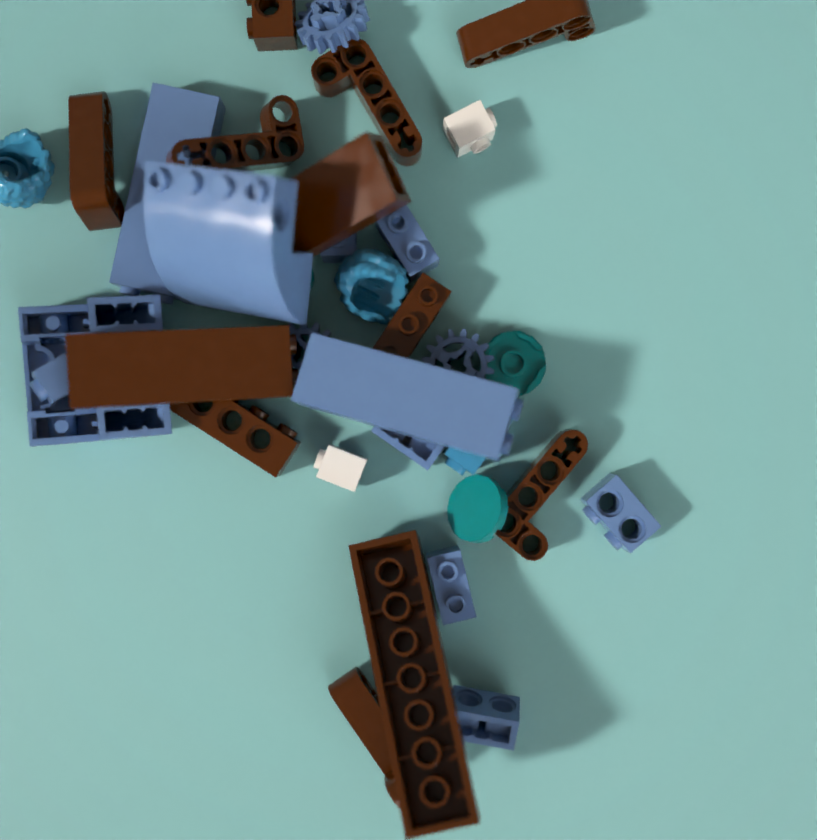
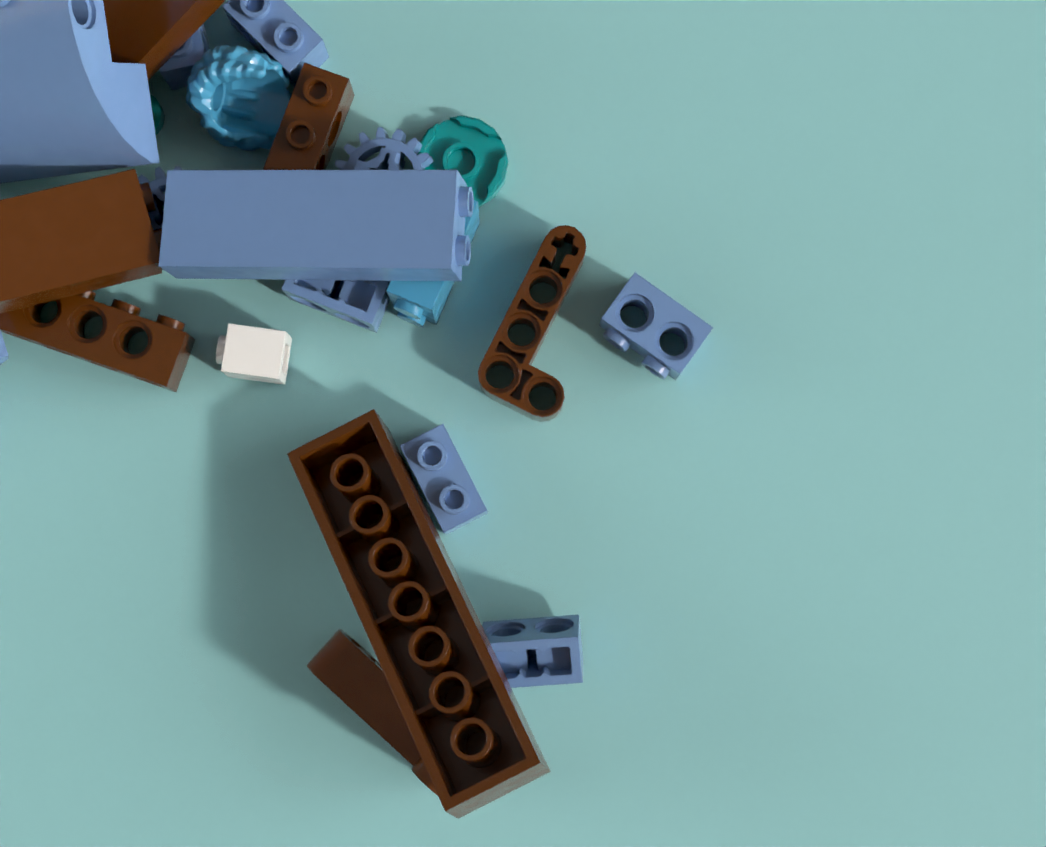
camera: 15 degrees left, 5 degrees down
teal tile [447,474,508,543] -> none

